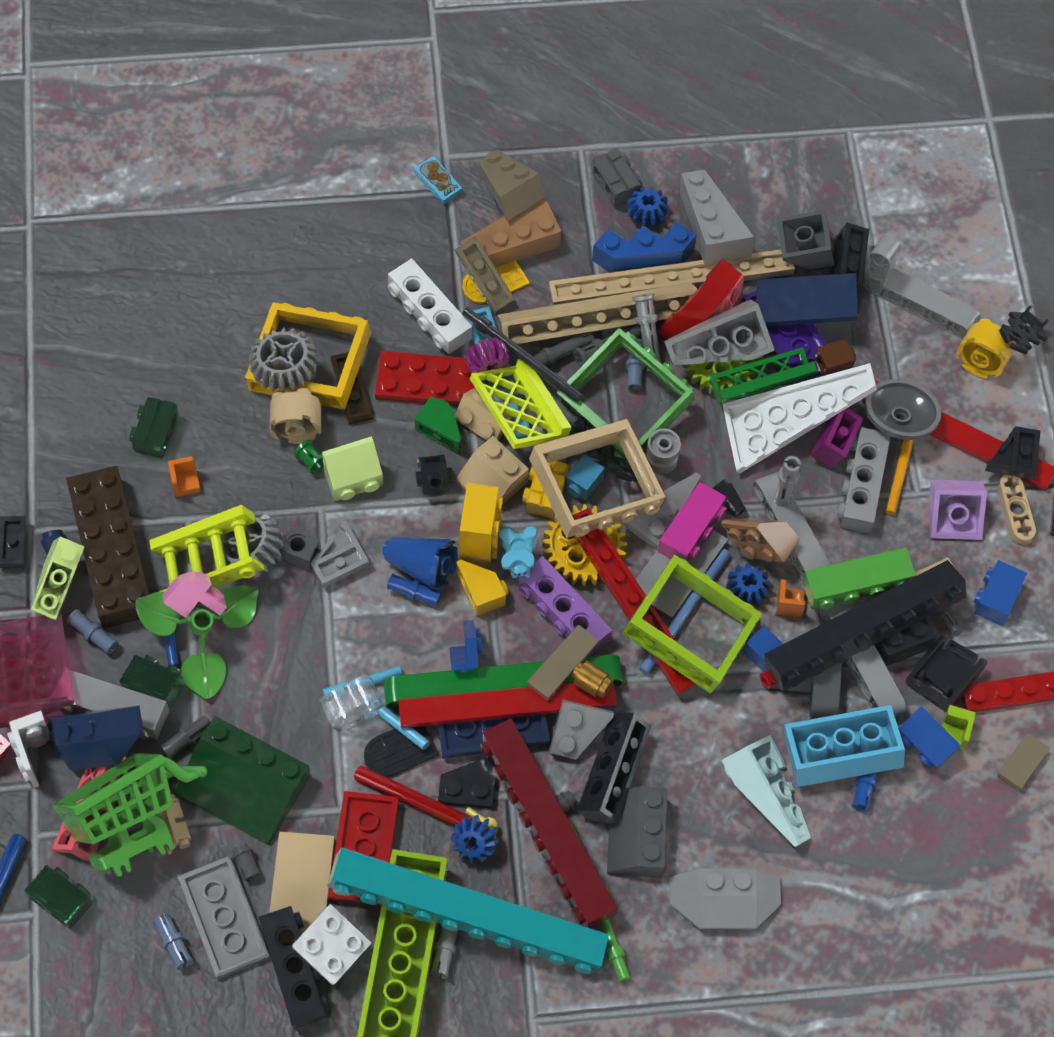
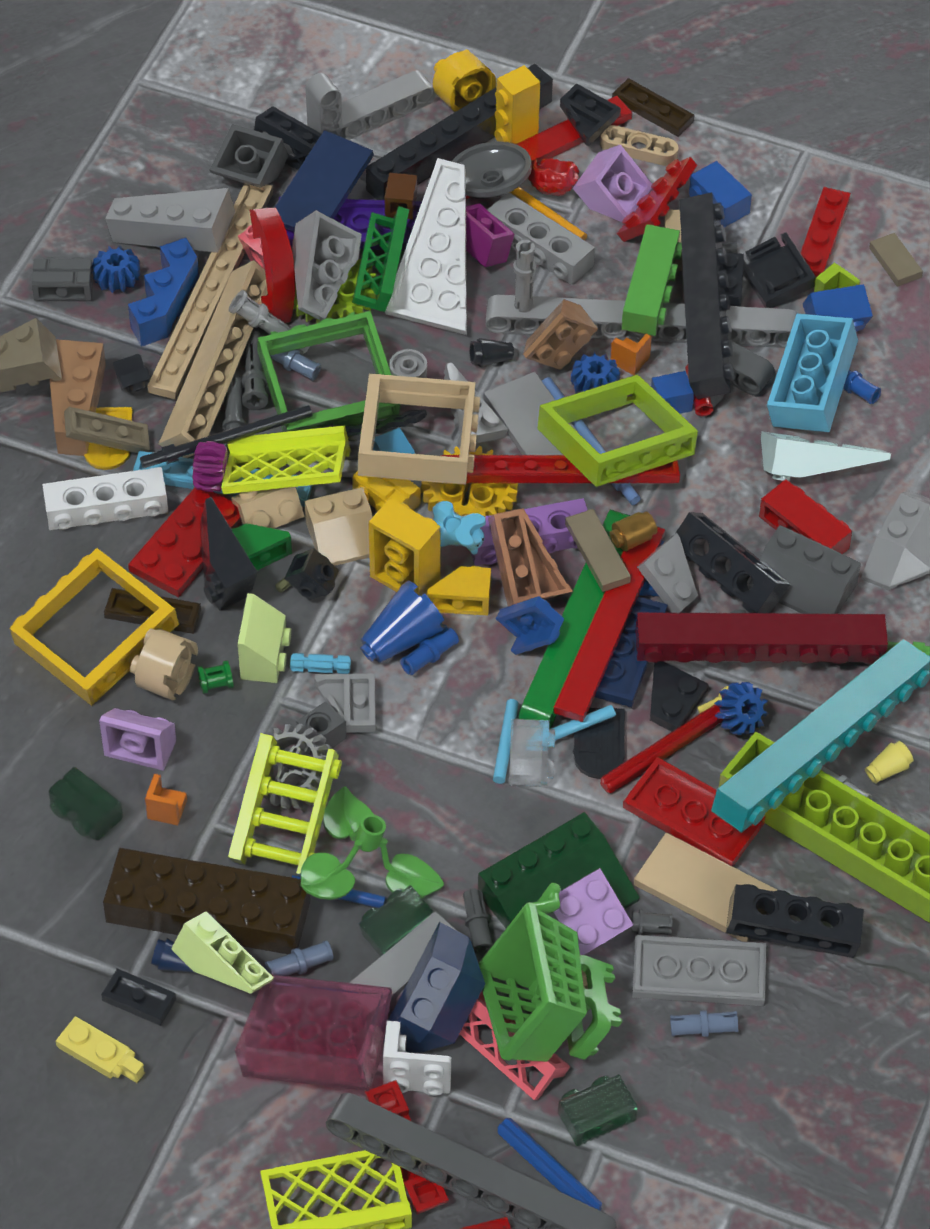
camera: 60 degrees left, 10 degrees down
bright pink brick [162,572,227,618] -> none
light grey gear [249,327,318,393] -> none
white bracket [292,904,371,985] -> none
dark pink brick [658,482,727,562] -> none
black piece [999,305,1049,355] -> none
none -> lavender slope [99,708,176,771]
none -> black bracket [113,354,151,393]
none -> black slope [200,497,257,611]
none -> medium azure axle [290,653,351,674]
none -> black brick [366,64,553,200]
none -> nougat wedge [488,508,573,606]
none -> yellow brick [494,65,540,144]
none -> red hair [528,158,579,196]
none -> lavender brick [547,869,633,955]
none -> red wing [617,157,697,242]
none -> red brick [759,479,852,554]
none -> light yellow cone [865,741,914,784]

